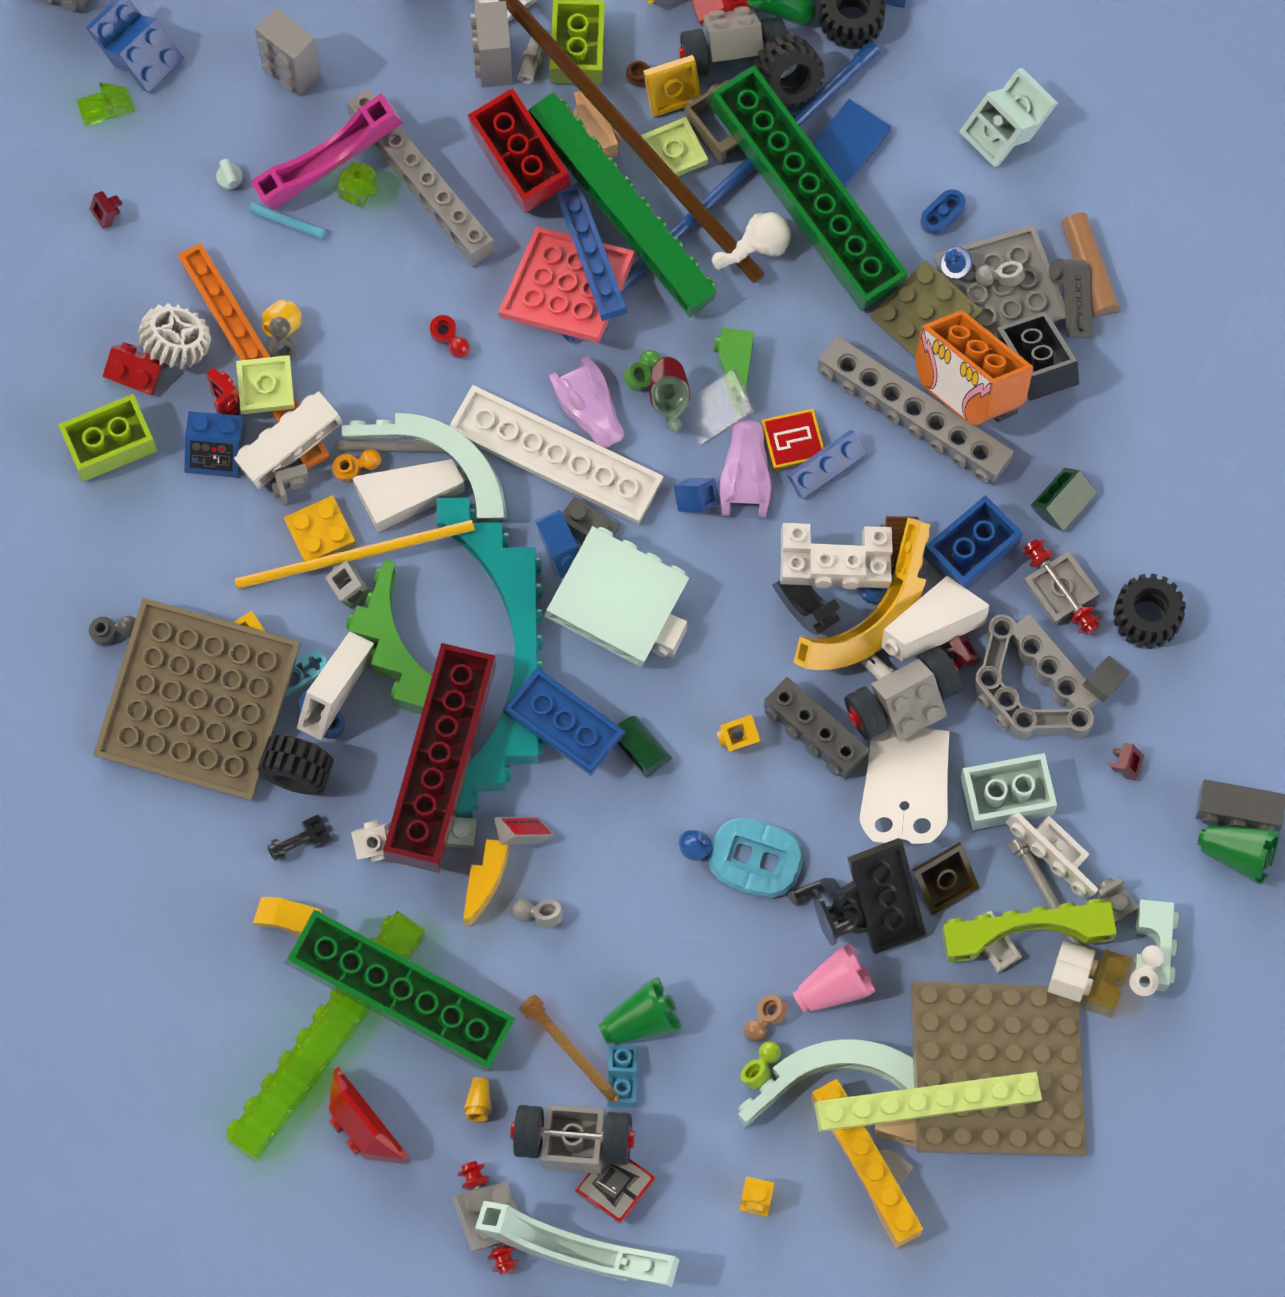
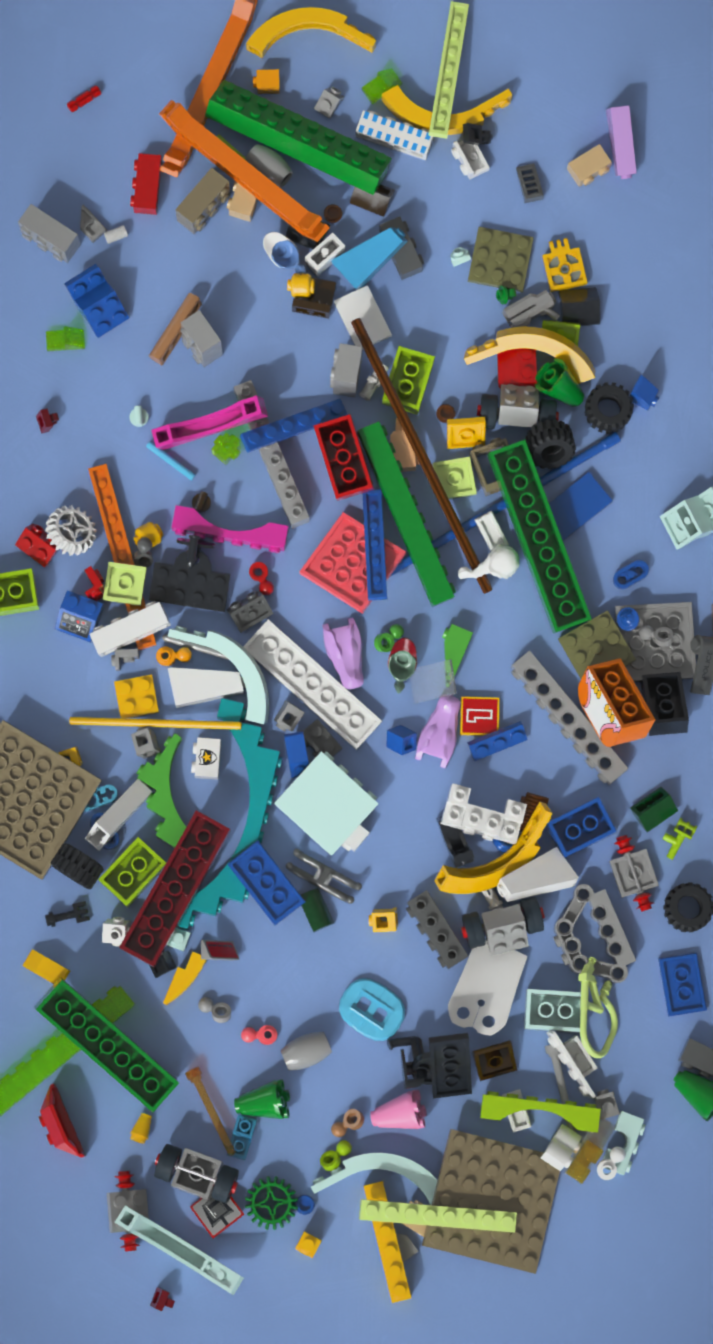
camera: 10 degrees right, 10 degrees up
blue hat [678,830,712,860] -> none
dark red tile [945,636,981,669] -> none
dark grey slope [1082,656,1130,703] -> none
tile [1108,743,1144,781] -> none
none -> lime brick [98,837,166,908]
none -> medium nougat brick [149,293,202,366]
none -> black plate [149,535,231,612]
none -> black slope [149,951,177,978]
none -> dark pink arch [171,505,289,553]
none -> white brick [191,738,221,780]
none -> dark brown plate [192,491,211,512]
none -> dark grey bracket [227,591,273,633]
none -> blue plate [240,399,348,453]
none -> coral plate [241,1025,277,1045]
none -> green gear [245,1176,298,1230]
none -> light grey brick [274,700,304,732]
none -> light grey piece [280,1032,332,1070]
none -> dark grey piece [286,849,362,904]
none -> blue tile [295,1195,315,1215]
none -> white tile [474,511,509,552]
none -> yellowish green piece [578,957,618,1058]
none -> blue tile [658,953,707,1017]
none -> lime arm [662,817,698,860]

